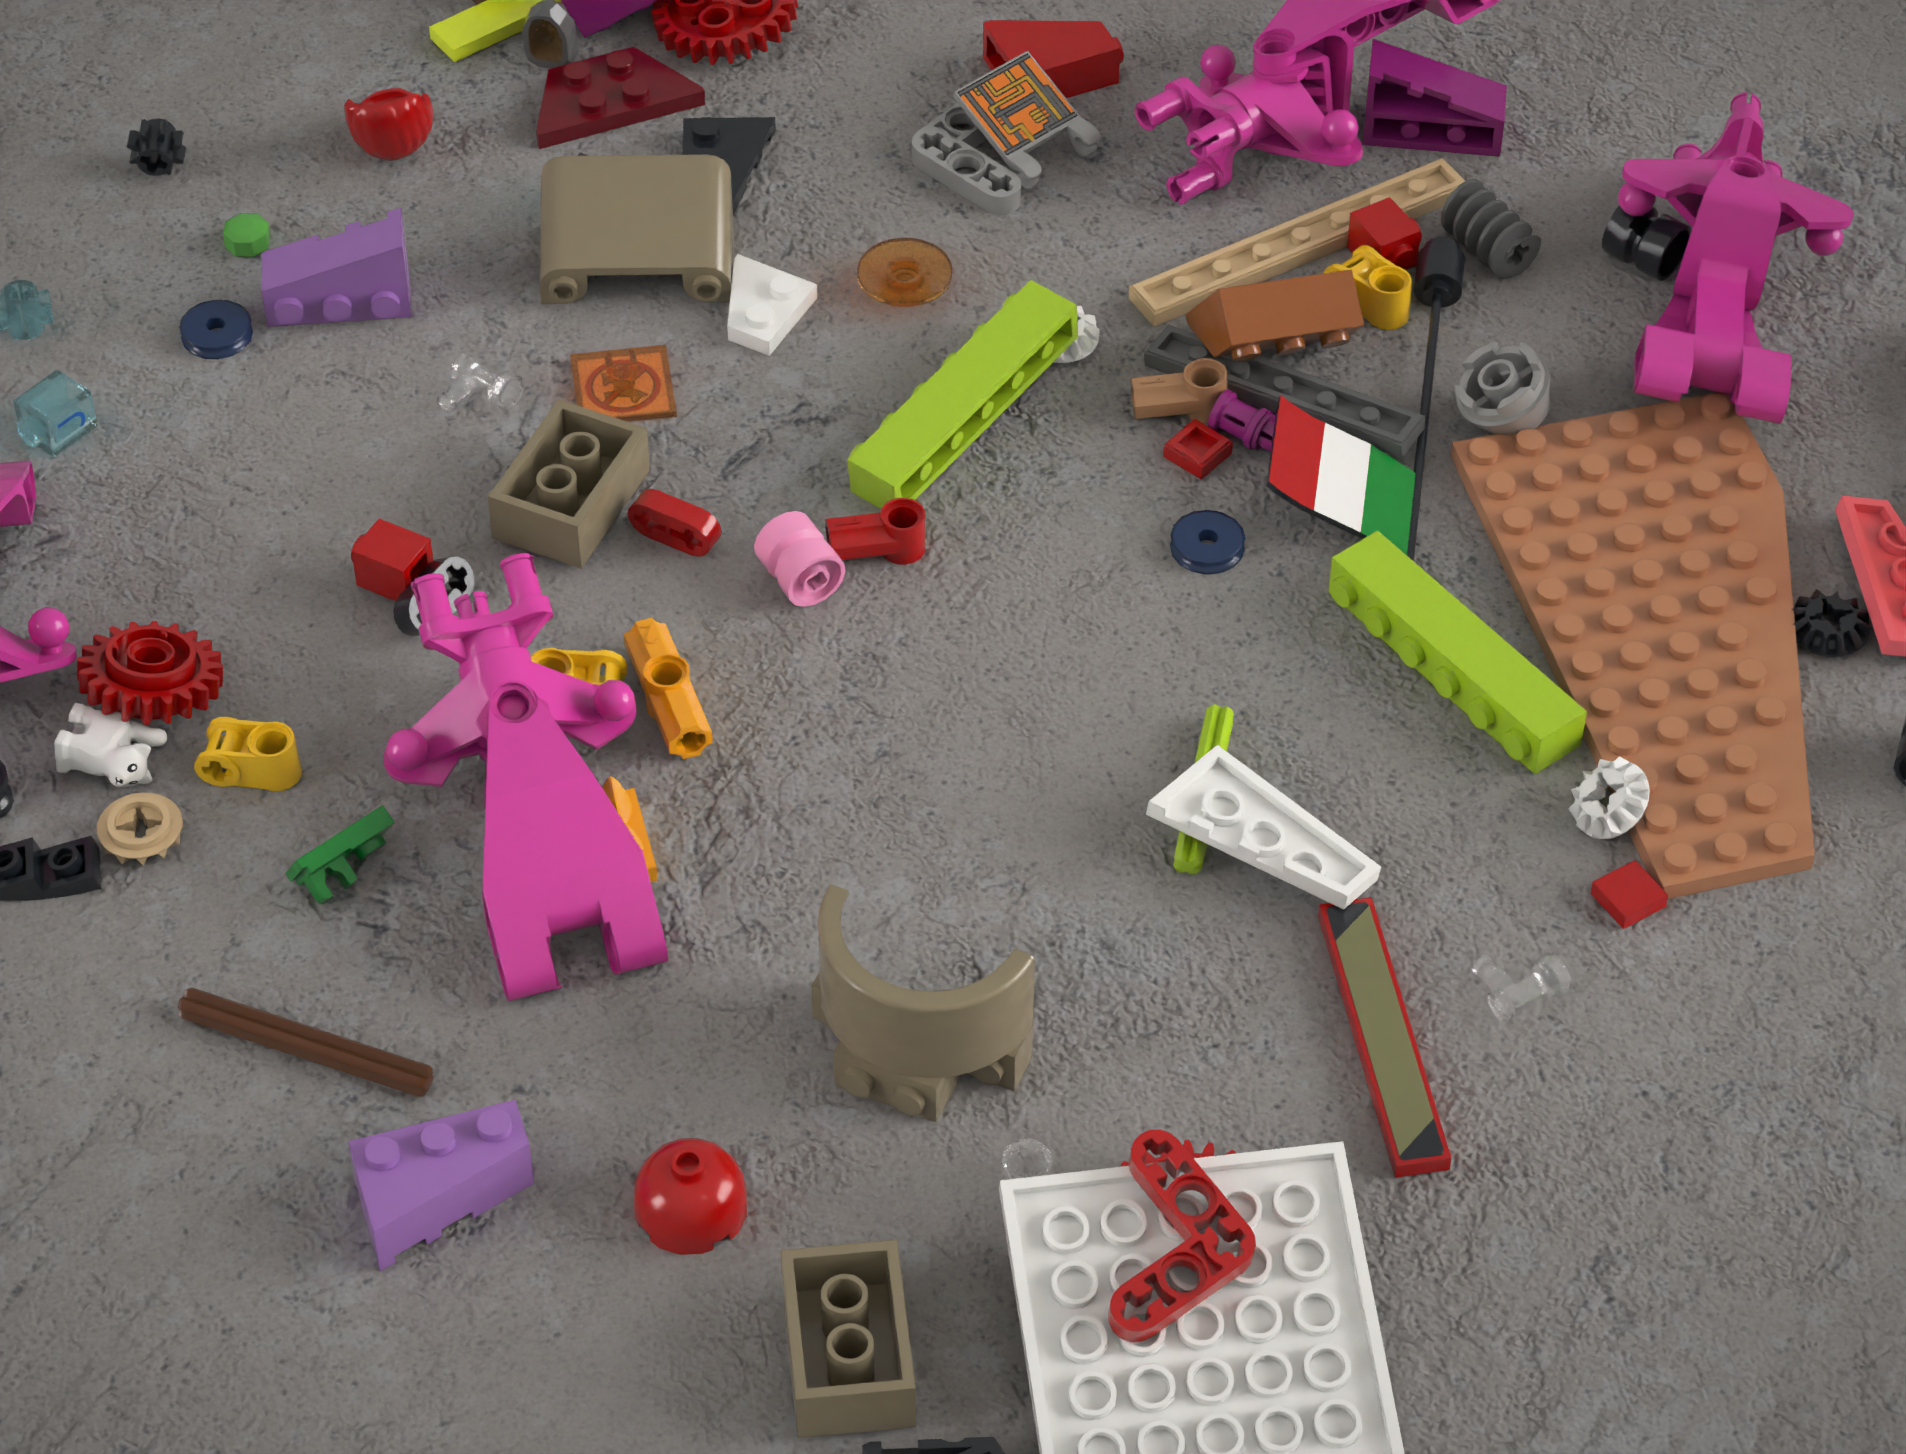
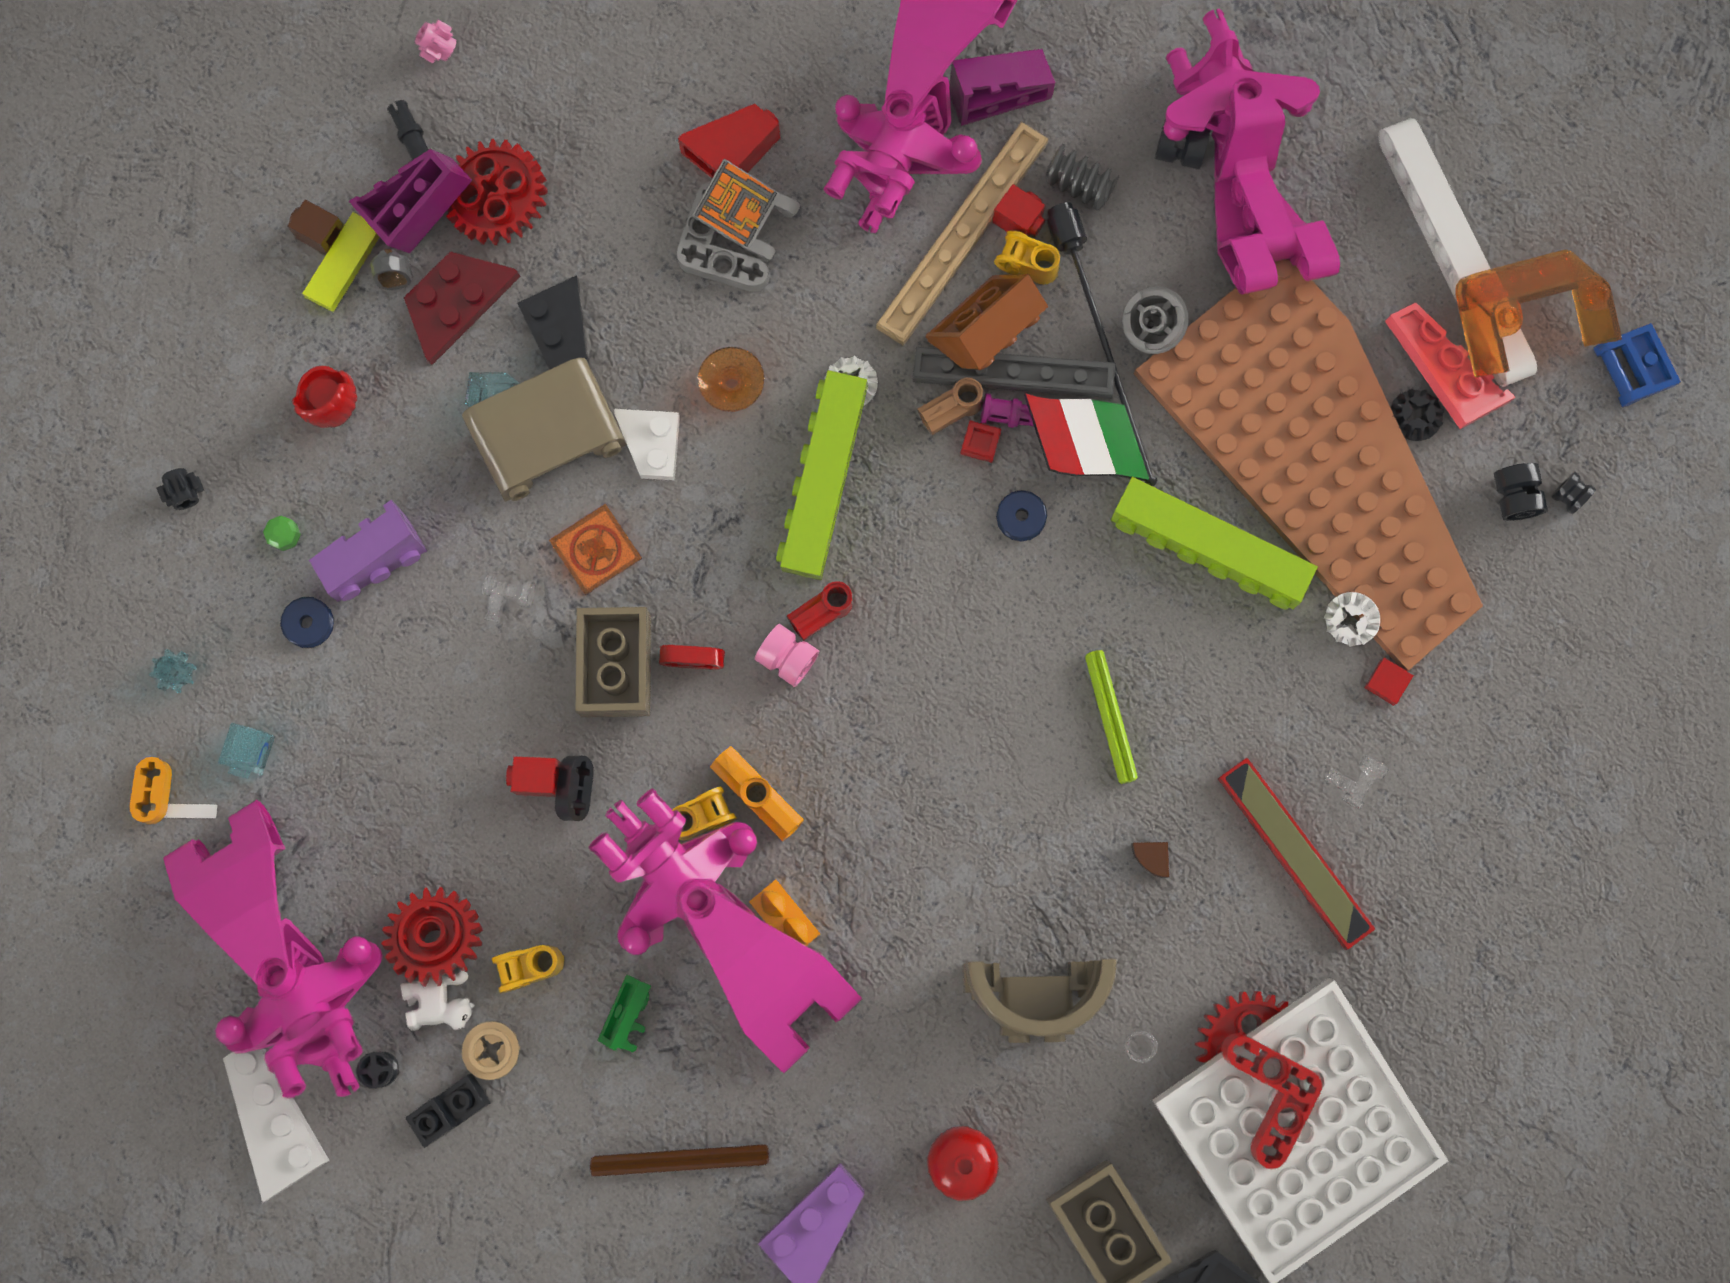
camera: 25 degrees left, 30 degrees up
white wing [1146,745,1381,909] -> none
none -> reddish brown tile [1131,842,1169,878]

